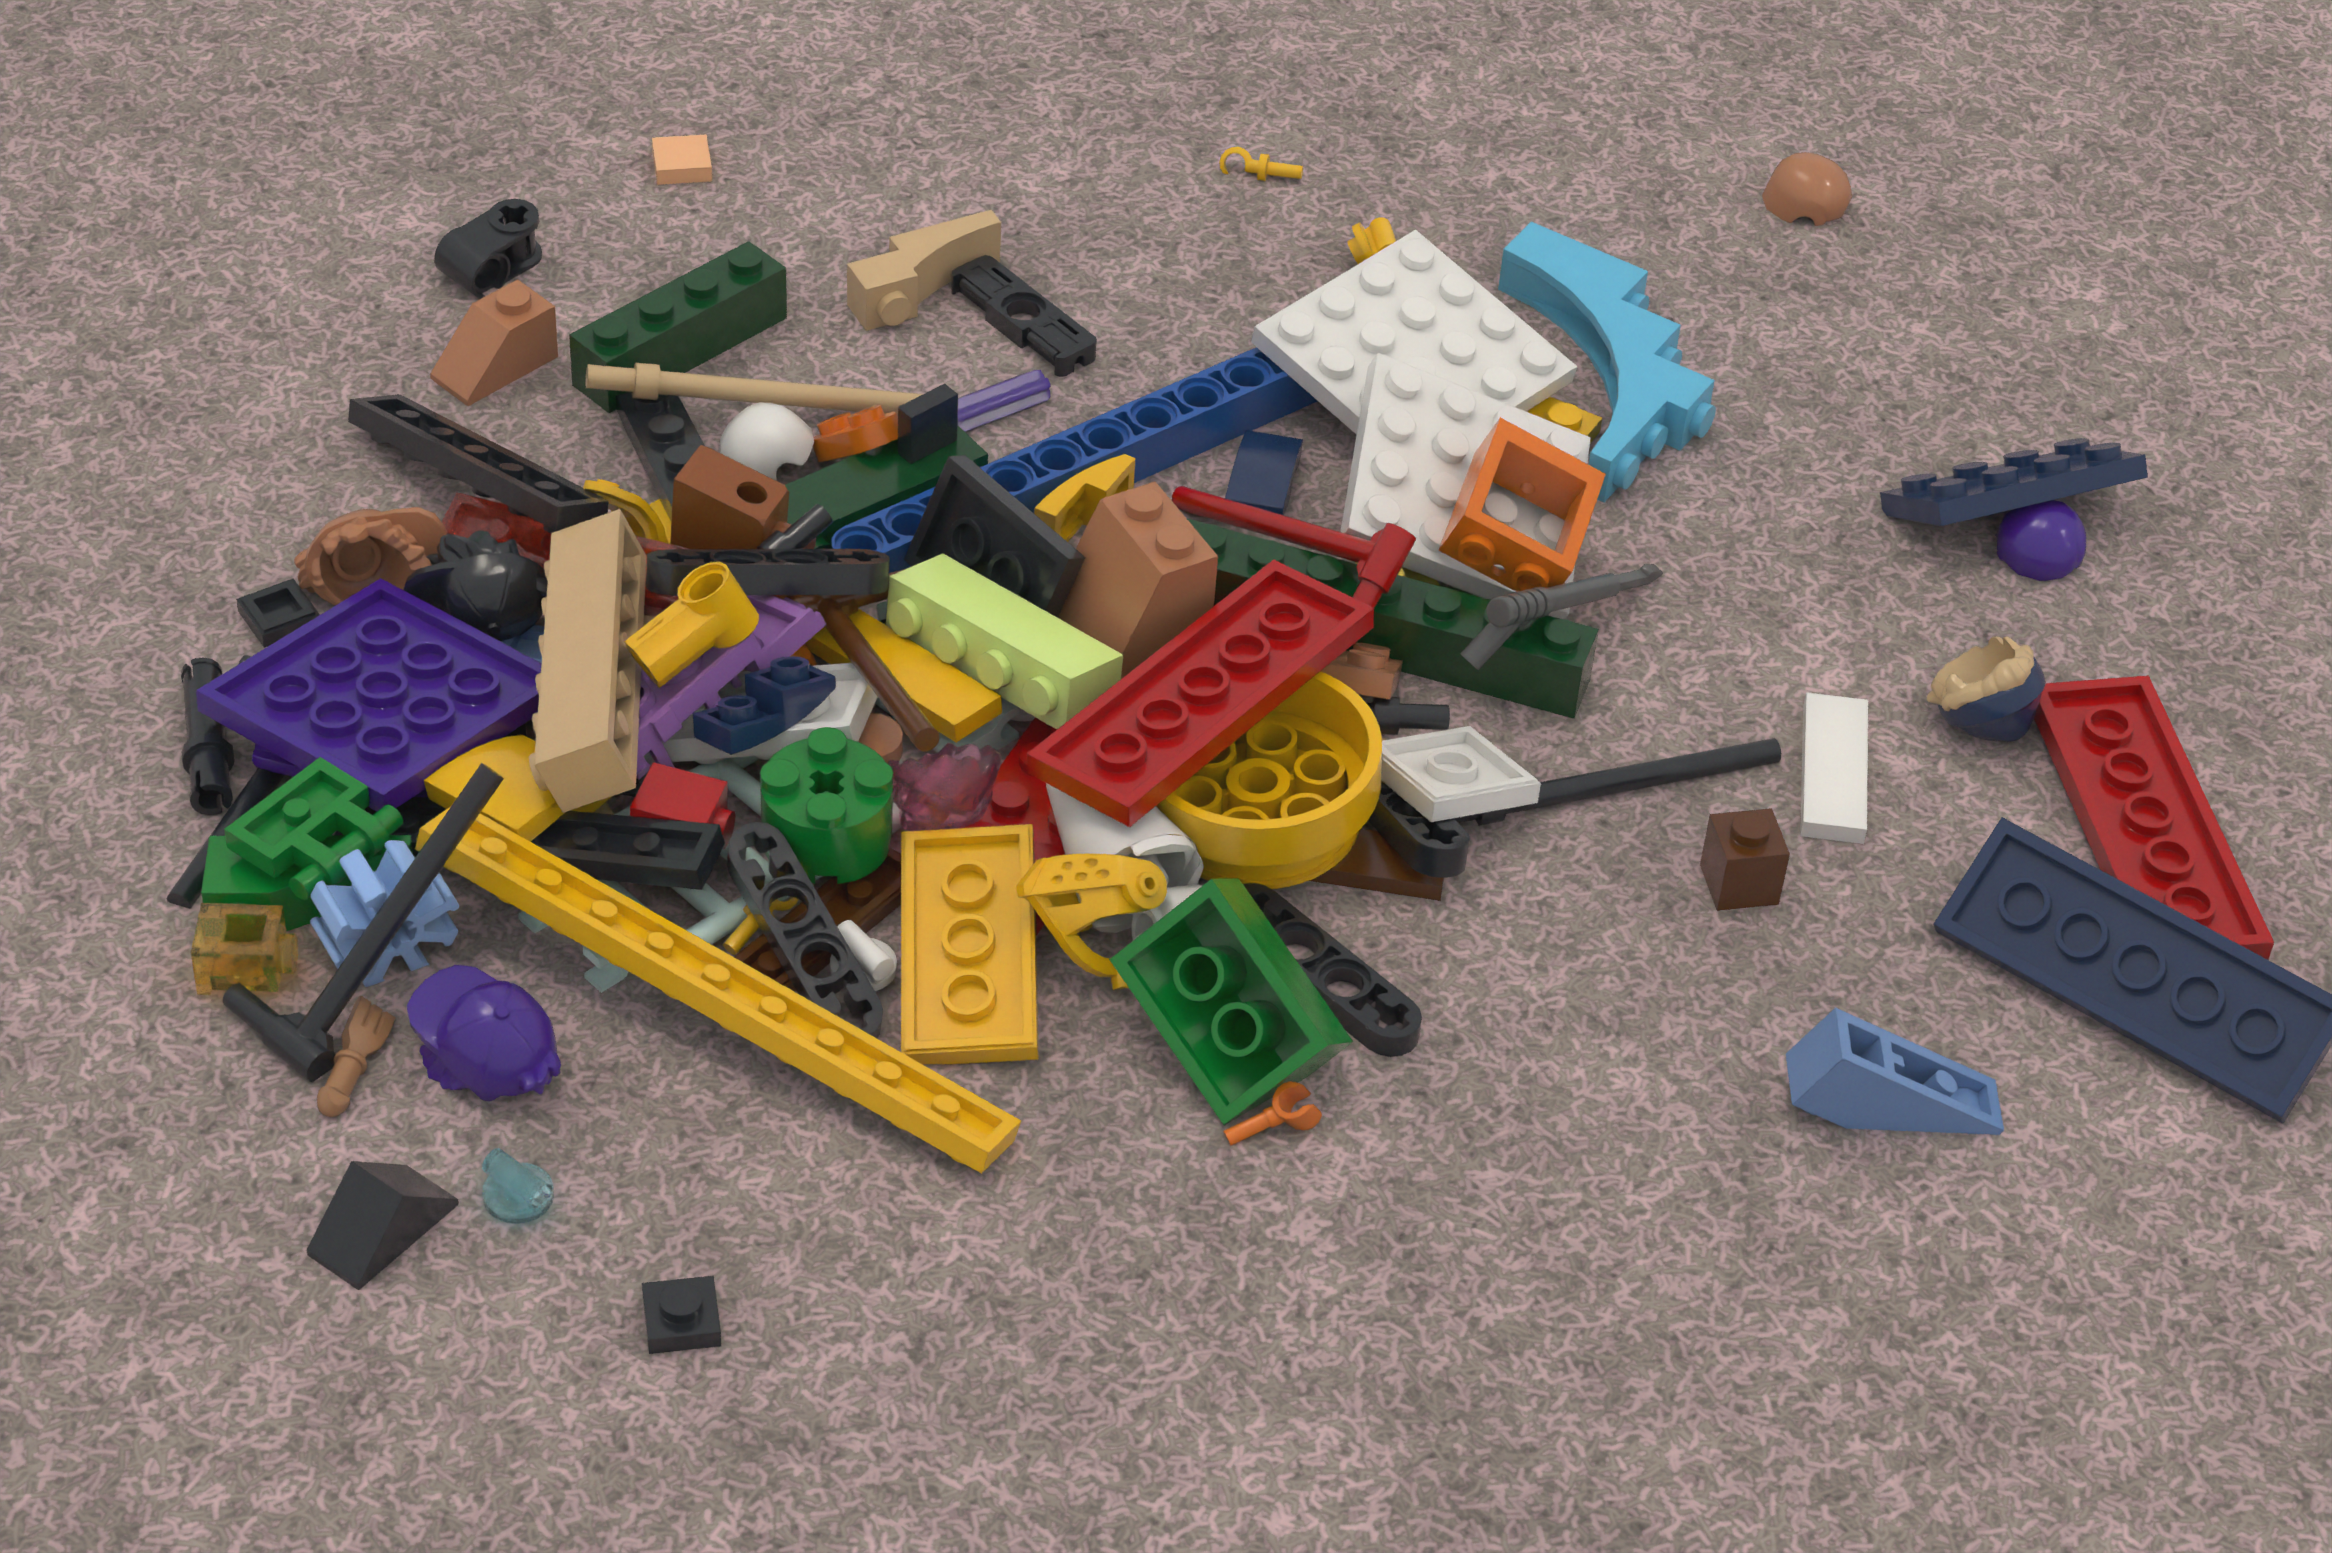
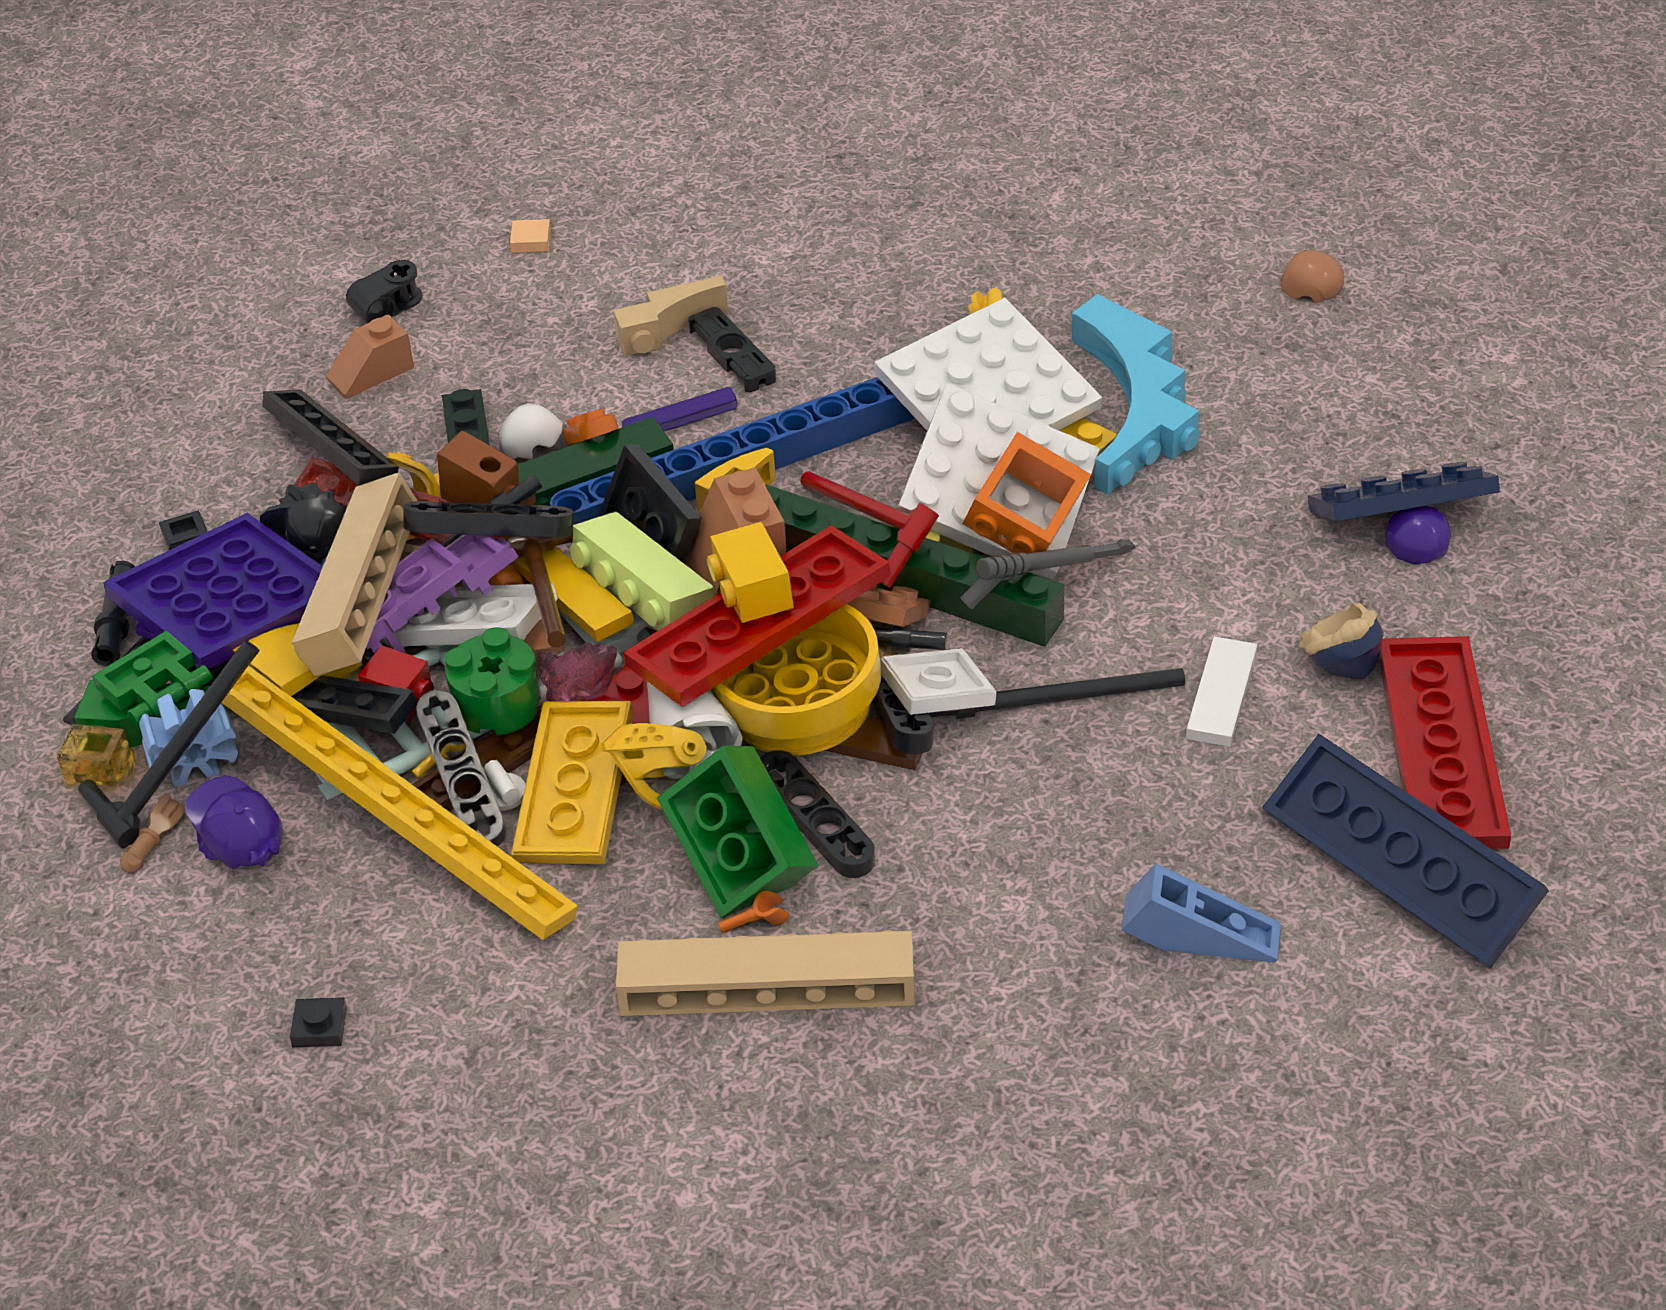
camera: 15 degrees right, 0 degrees up
nougat hair [294,507,448,606] -> none
black slope [306,1161,459,1290] -> none
clear light blue plate [482,1148,554,1224] -> none
dark green brick [569,241,787,413] -> none
tan bar [586,363,923,415] -> none
yellow piece [624,562,759,688] -> none
dark blue slope [693,656,836,755] -> none
black tile [898,384,958,464] -> none
yellow hand [1219,147,1303,181] -> none
dark blue slope [1225,430,1303,515] -> none
reddish brown brick [1700,808,1790,911] -> none
none -> tan brick [616,930,915,1016]
none -> yellow brick [707,522,794,623]

